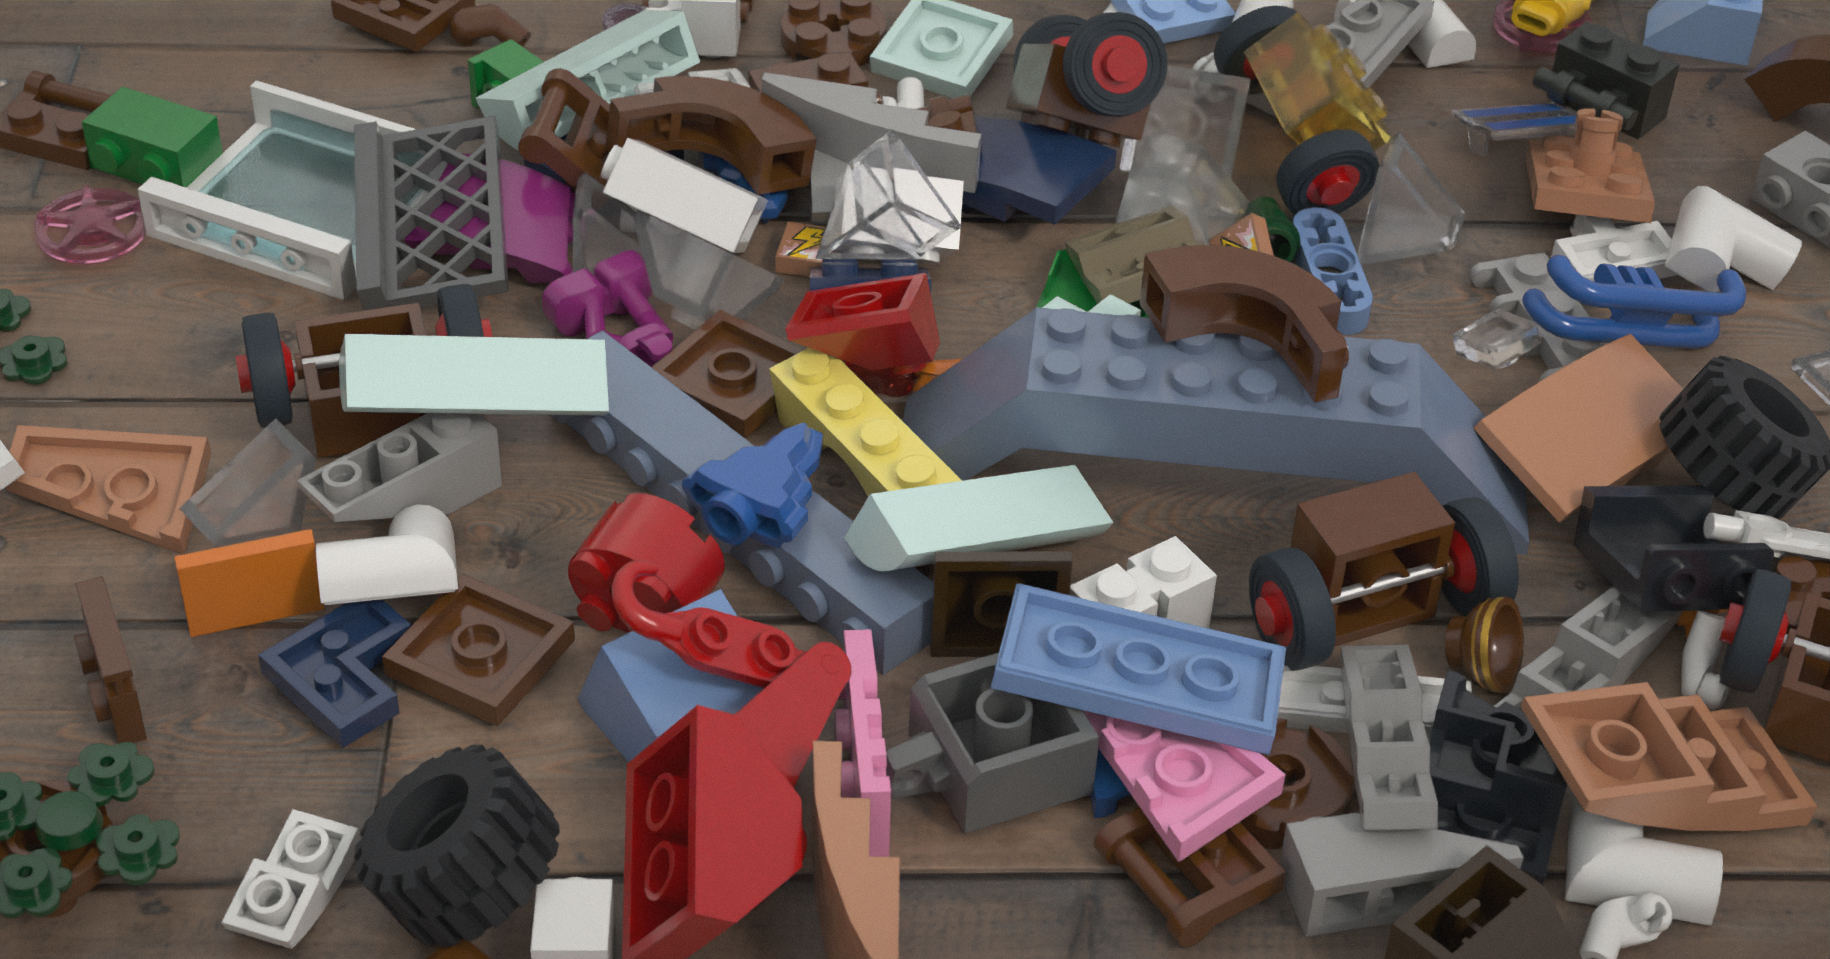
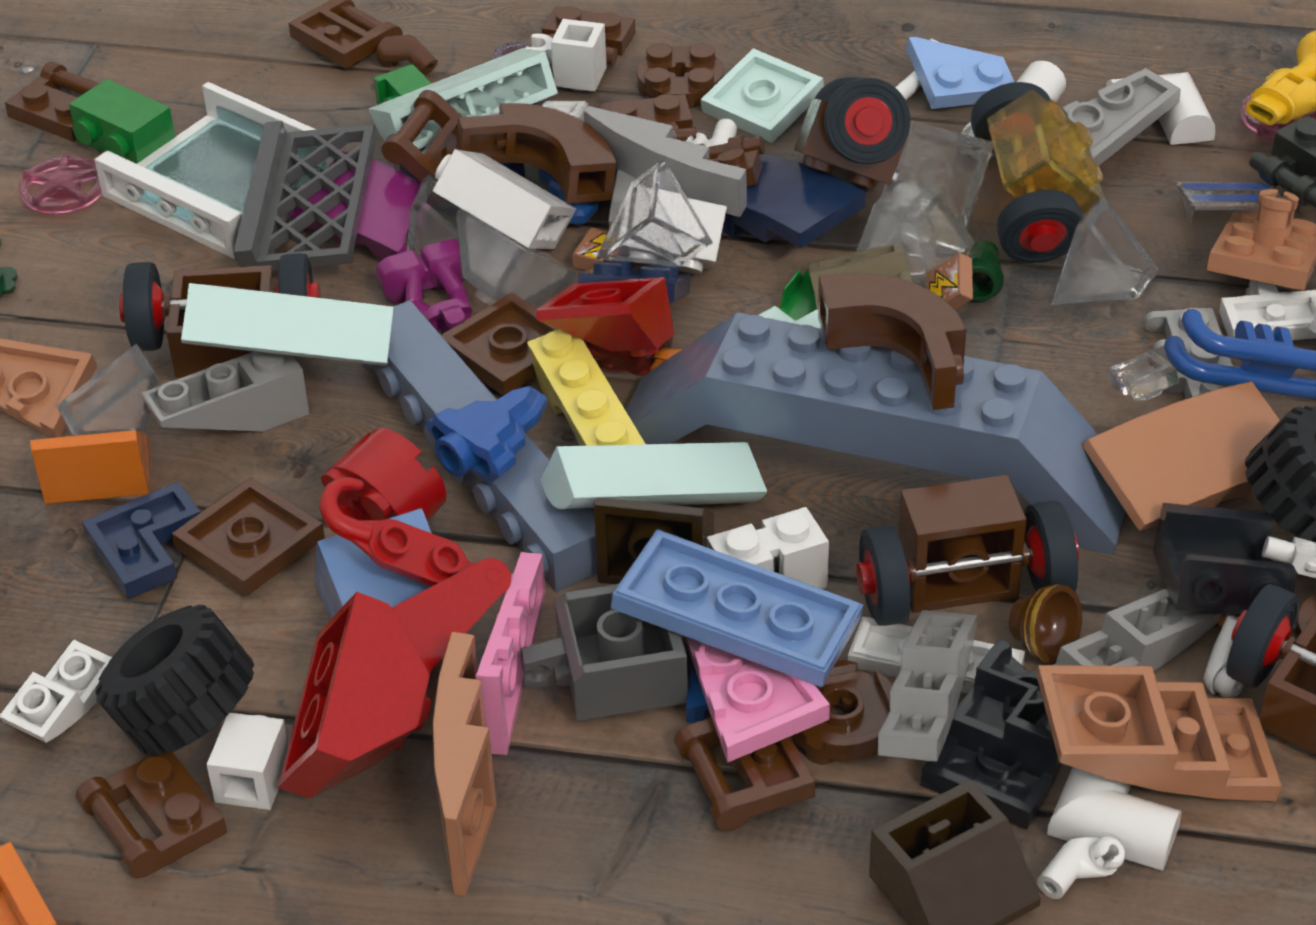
camera: 15 degrees right, 0 degrees up
white brick [316,504,458,605] -> none
light grey slope [1279,813,1523,937] -> none
medium blue beam [1293,208,1373,335] -> none

